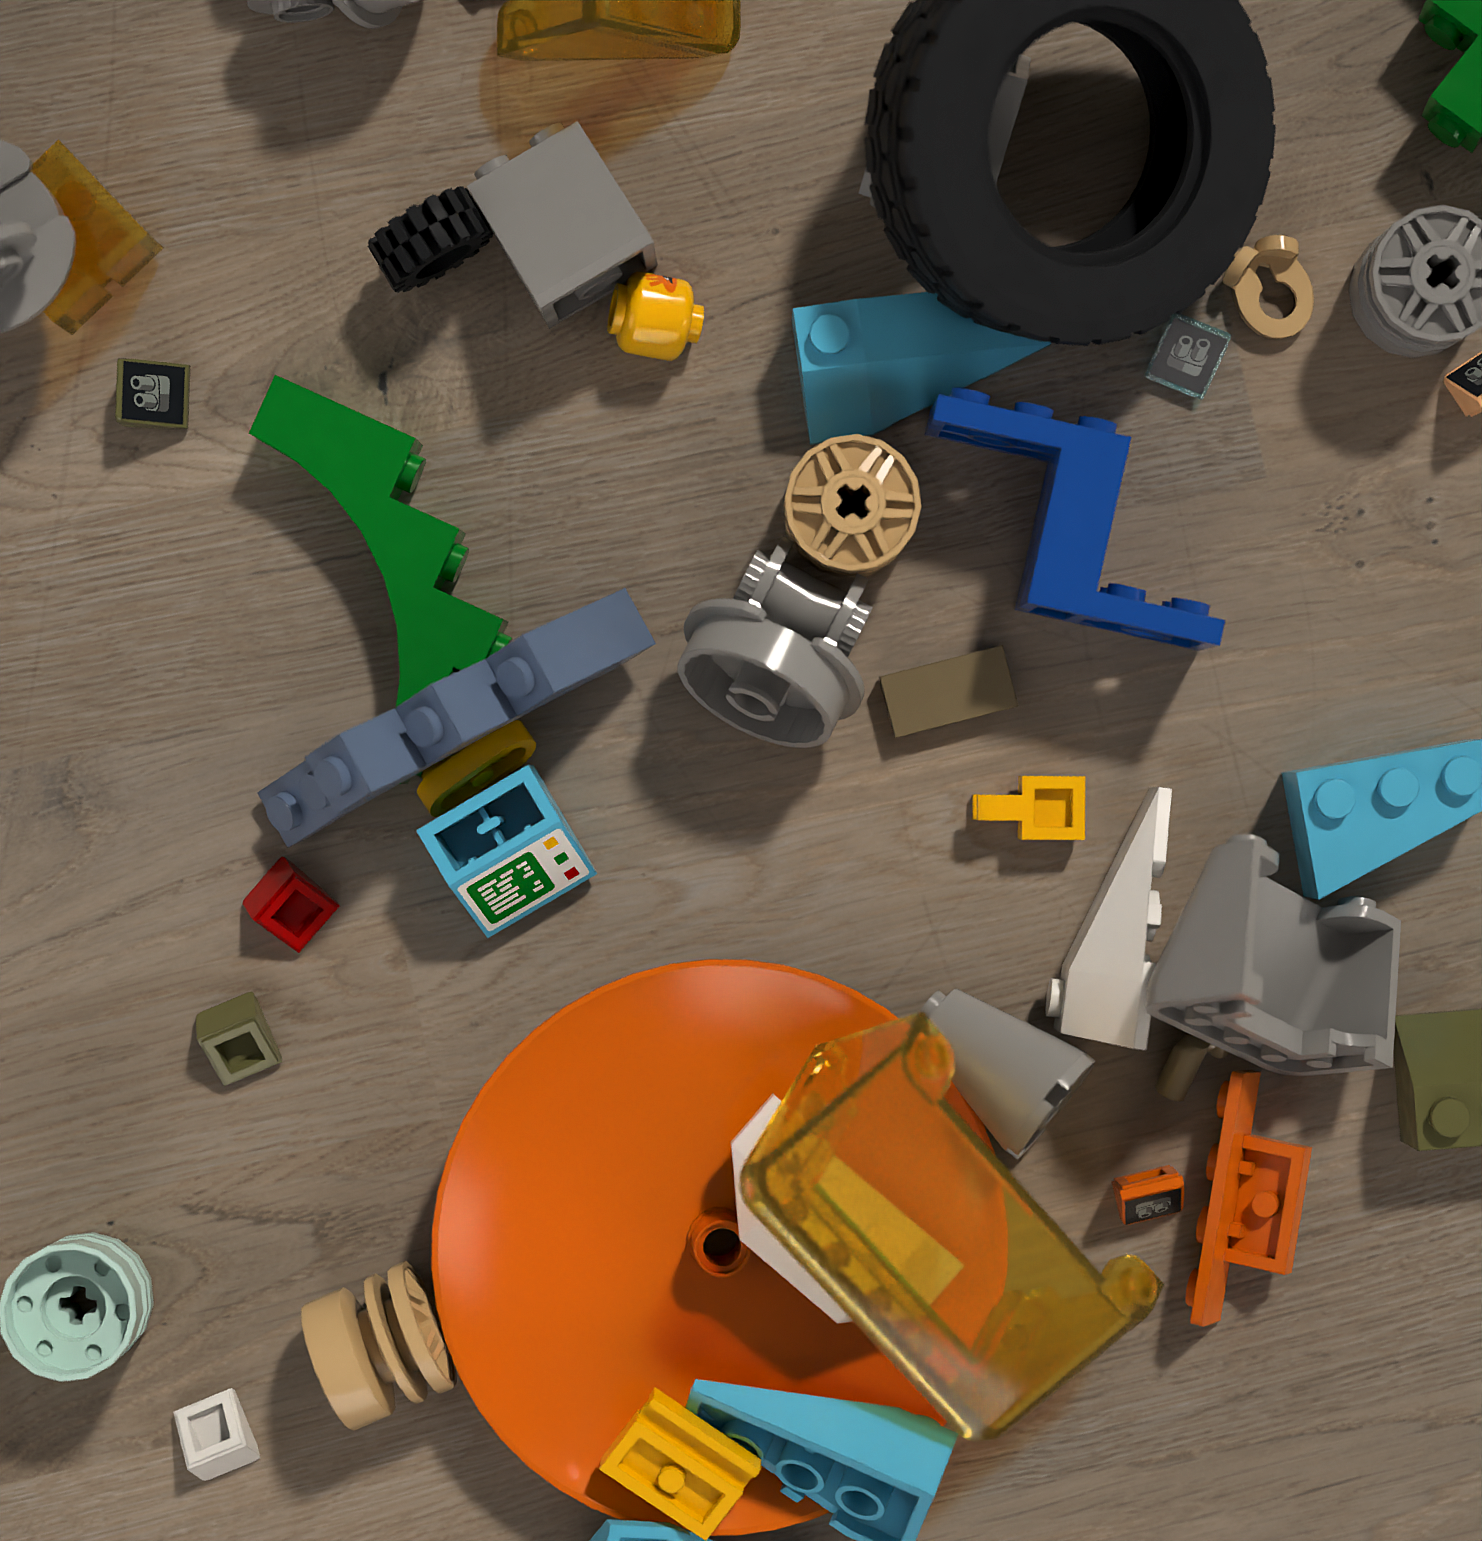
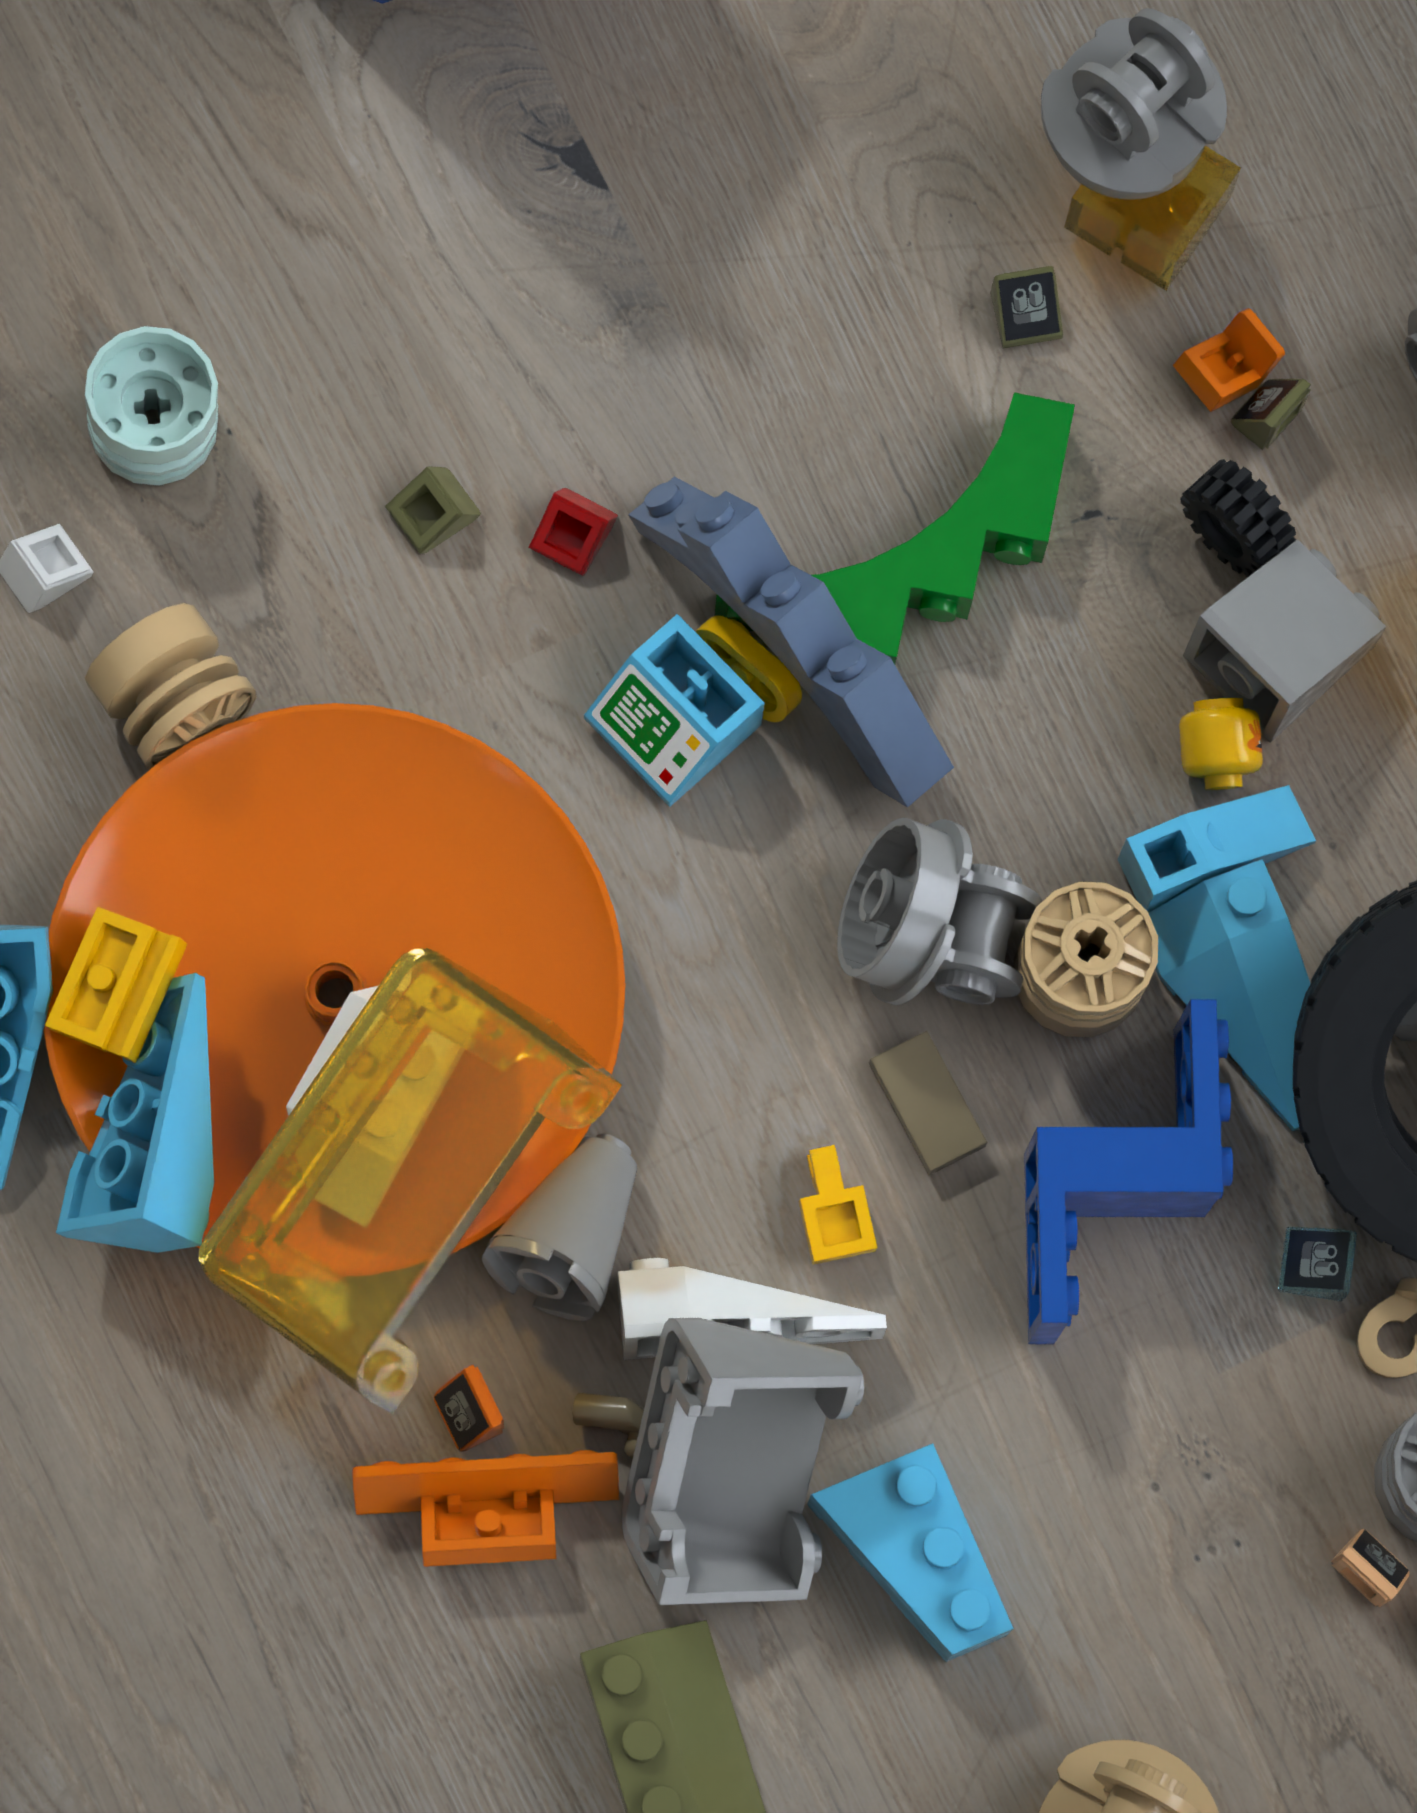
camera: 70 degrees right, 15 degrees down
none -> medium azure slope [1118,785,1316,912]
none -> orange bracket [1173,308,1285,412]
none -> olive slope [1231,379,1311,450]

